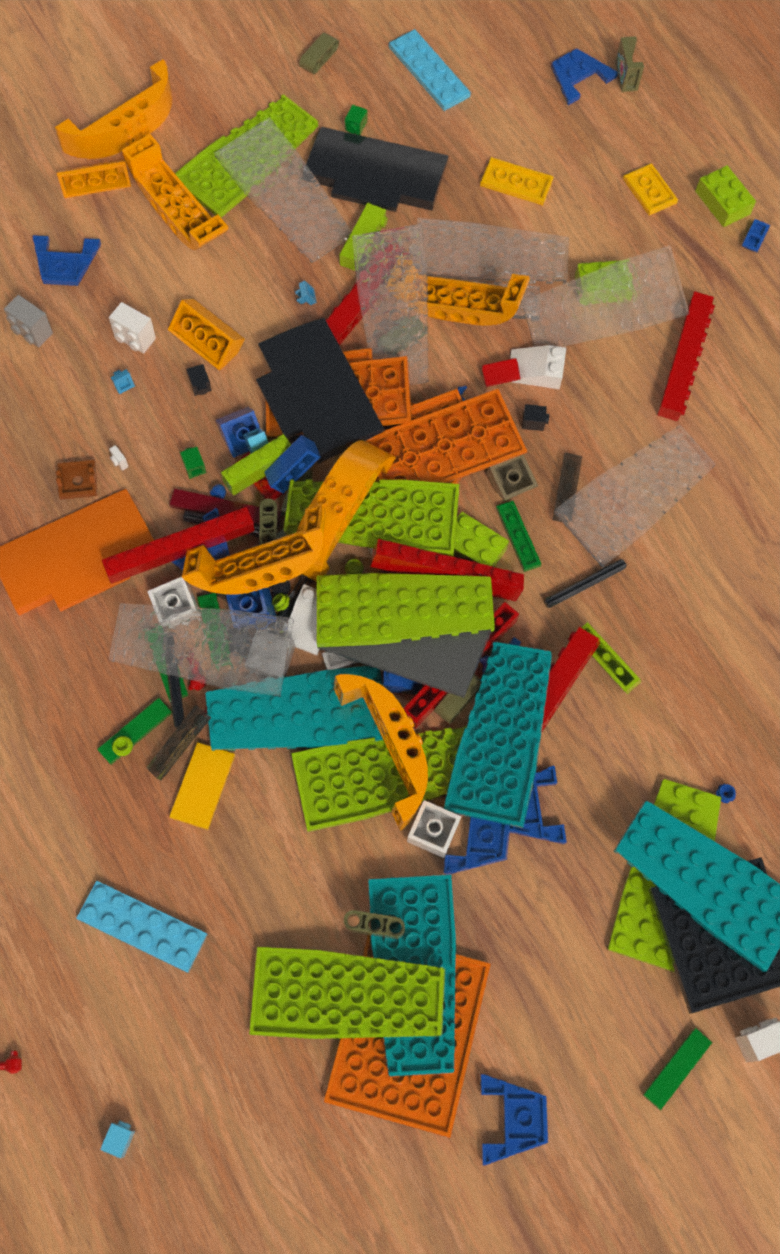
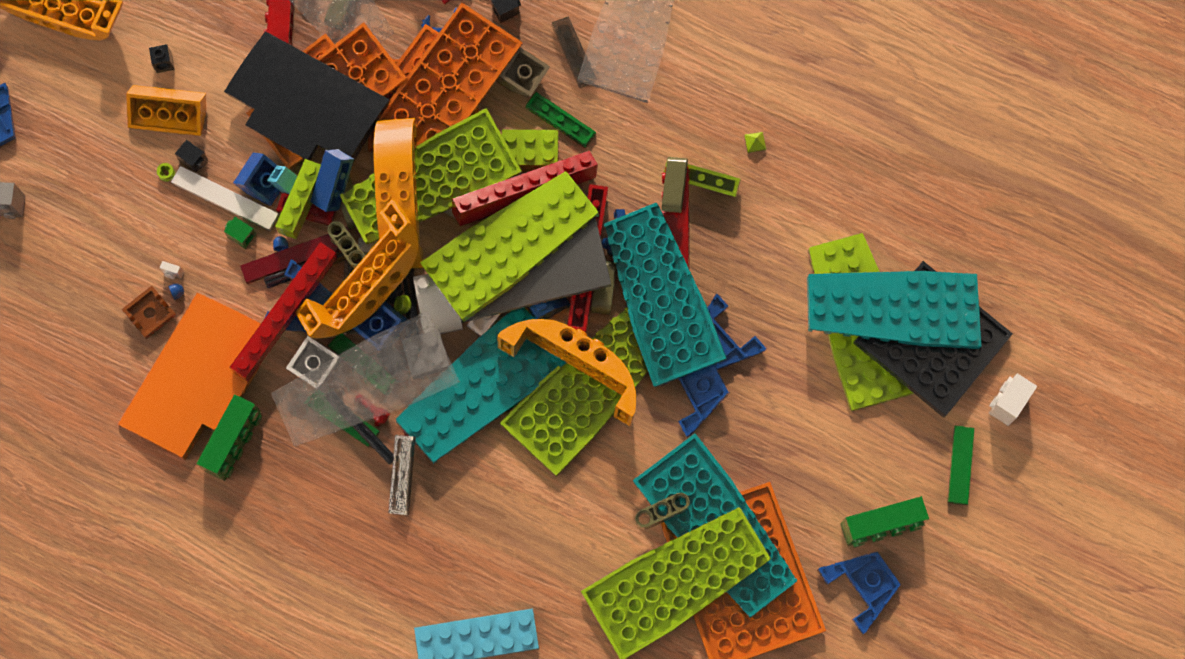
camera: 30 degrees left, 5 degrees up
green tile [97,698,172,765] -> none
white brick [109,302,156,354] -> none
dark azure tile [111,369,135,394] -> none
lime plate [112,736,133,756] -> none
yellow tile [169,742,235,830] -> none
dark azure tile [295,281,317,305] -> none
lime plate [345,559,364,574] -> none
white brick [407,800,461,858] -> none
black axle [544,559,627,608] -> none
blue plate [716,784,736,803] -> none
none -> black brick [149,44,175,73]
none -> lime bush [157,163,175,182]
none -> blue hinge [168,284,184,300]
none -> white tile [171,166,279,231]
none -> green brick [196,394,262,481]
none -> olive beam [662,157,688,213]
none -> lime slope [744,132,766,153]
none -> green brick [841,496,929,548]

